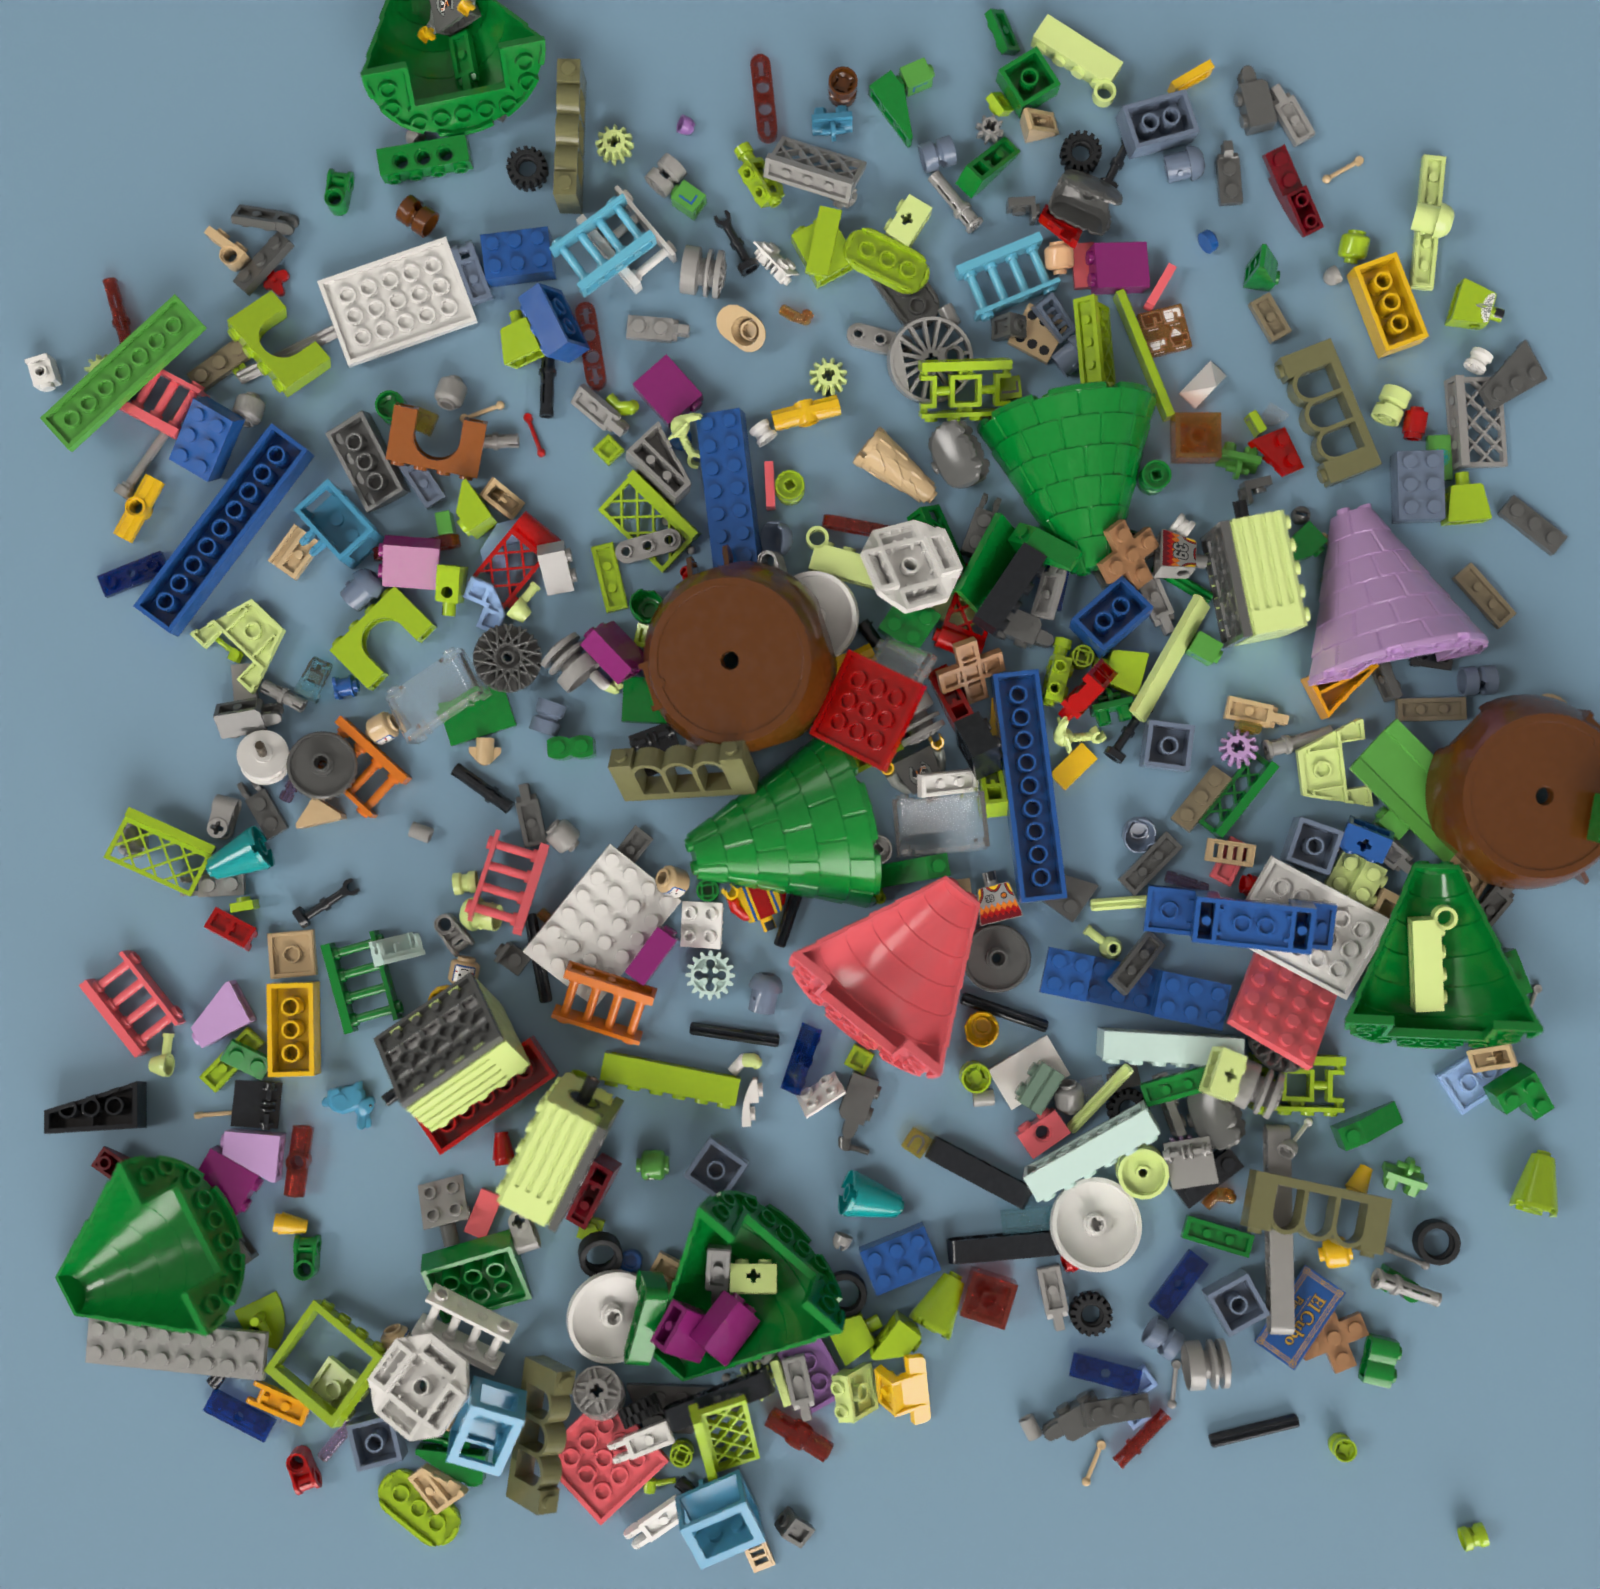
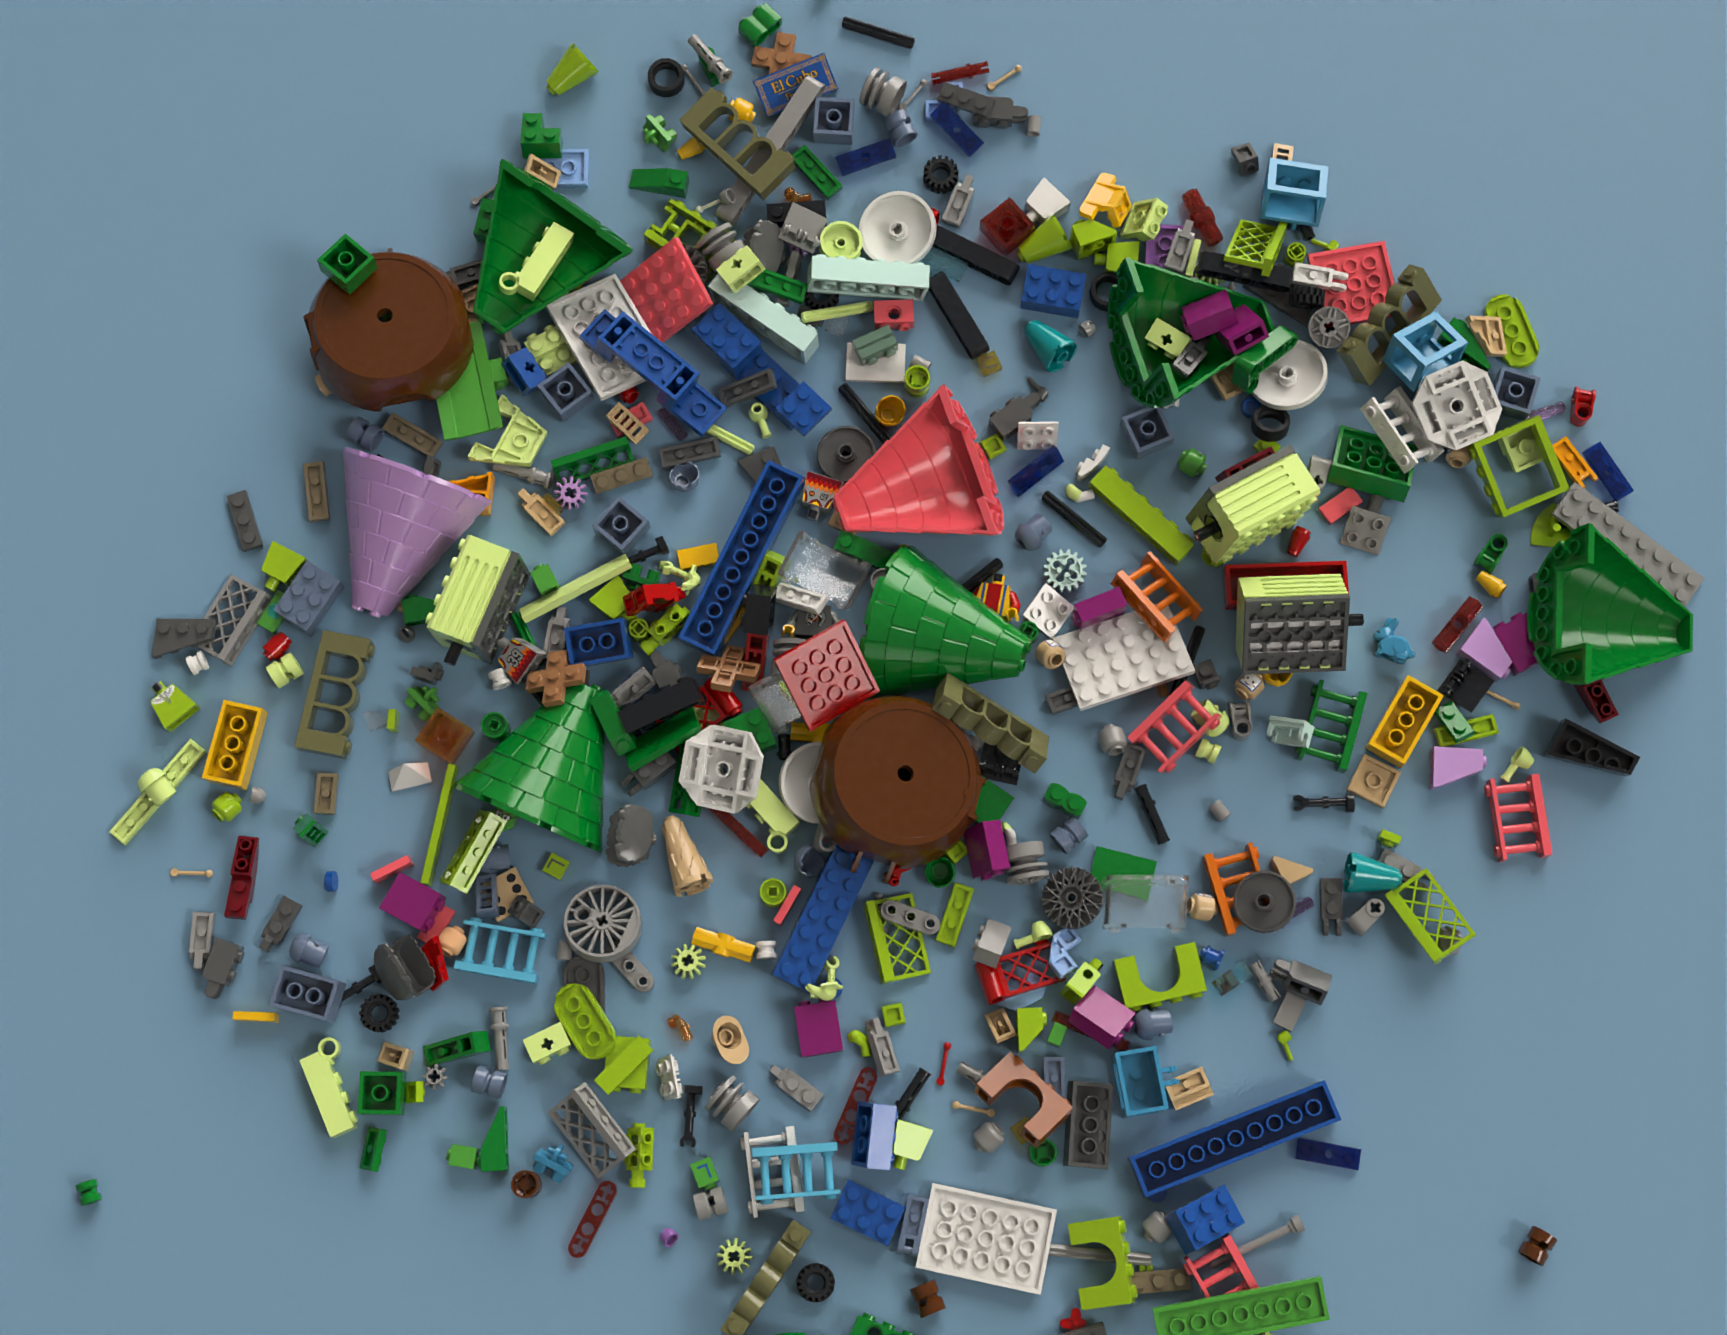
camera: 145 degrees left, 10 degrees down
yellow piece [113,474,165,543] -> none
yellowish green wing [190,599,286,695] -> none
red hinge [203,907,258,952] -> none
white wheel [237,730,289,785] -> none
tan piece [469,737,501,766] -> none
white hinge [623,1494,678,1550] -> none
light grey wedge [626,421,691,507] -> none
lime fence [918,357,1013,422] -> none
dark grey bracket [1006,196,1040,225] -> none
light grey head [1054,1079,1085,1115] -> none
clear orange tile [1136,303,1193,358] -> none
red wing [1248,427,1304,477] -> none
tan panel [1371,888,1400,918] -> none
none -> white torso [1023,177,1071,226]

